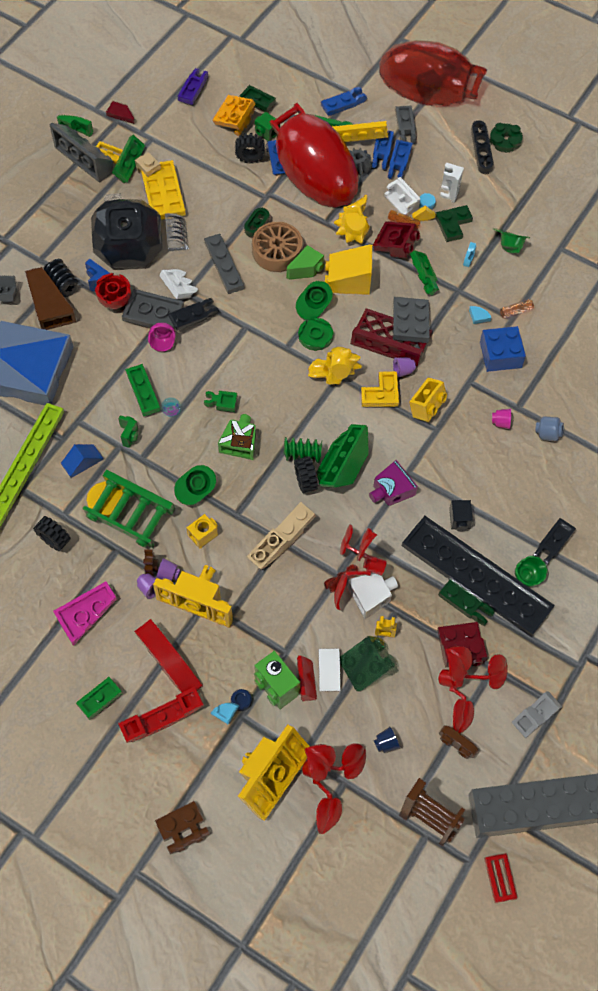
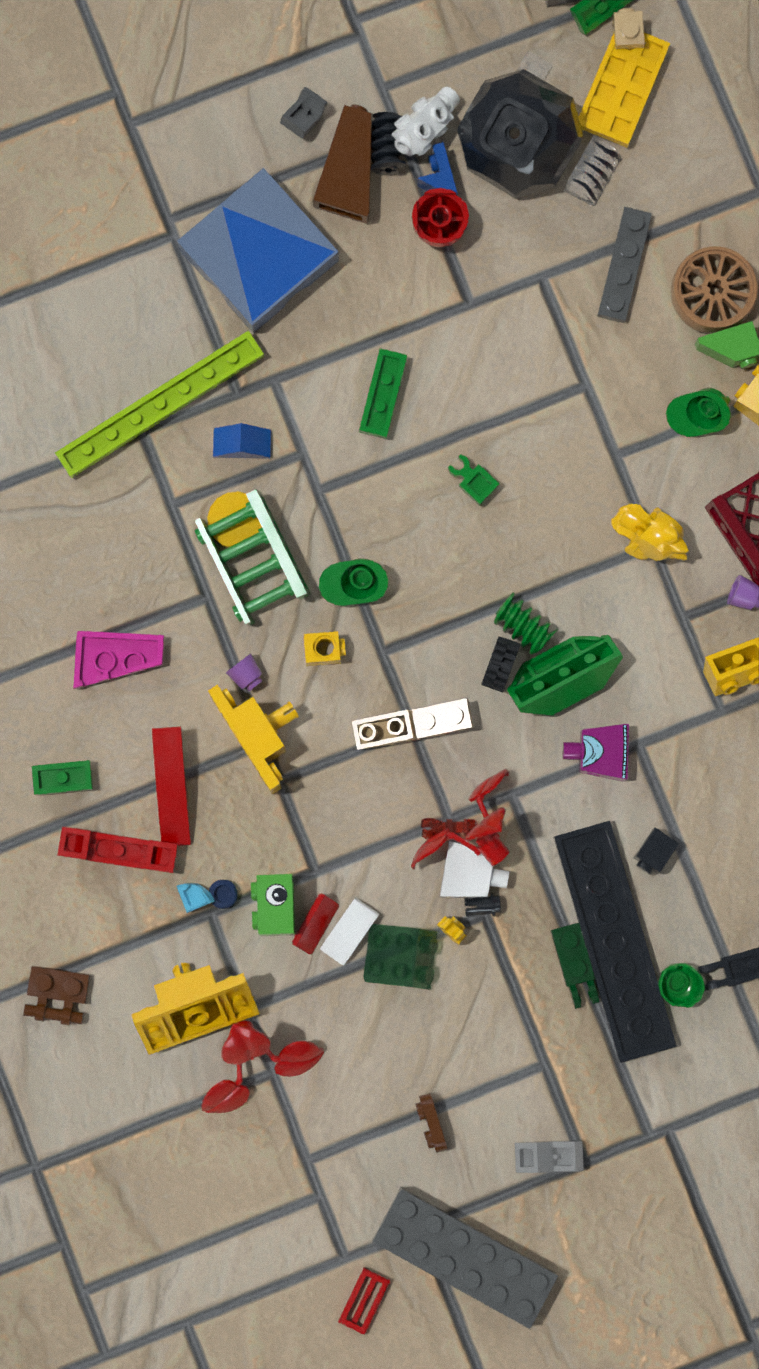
camera: 35 degrees right, 20 degrees up
black tyre [33,516,71,551] -> none
green bracket [118,415,139,448] -> none
dark grey plate [122,289,184,329] -> none
medium lavender hat [137,574,156,599] -> none
reddish brown plate [143,549,159,576] -> none
dark pink hair [148,323,176,352] -> none
white plate [159,269,198,299] -> none
clear light blue tile [161,398,180,417] -> none
black hinge [168,298,219,331] -> none
torso [218,414,256,460] -> none
dark green plate [244,208,270,237] -> none
green tile [298,318,334,351] -> none
yellow plate [361,371,399,407] -> none
dark blue hat [373,727,400,753] -> none
reddish brown fence [399,778,466,846] -> none
dark red plate [437,622,487,668] -> none
red plant [439,646,508,734] -> none
none -> white brick [392,87,460,156]
none -> black pin [464,893,501,917]

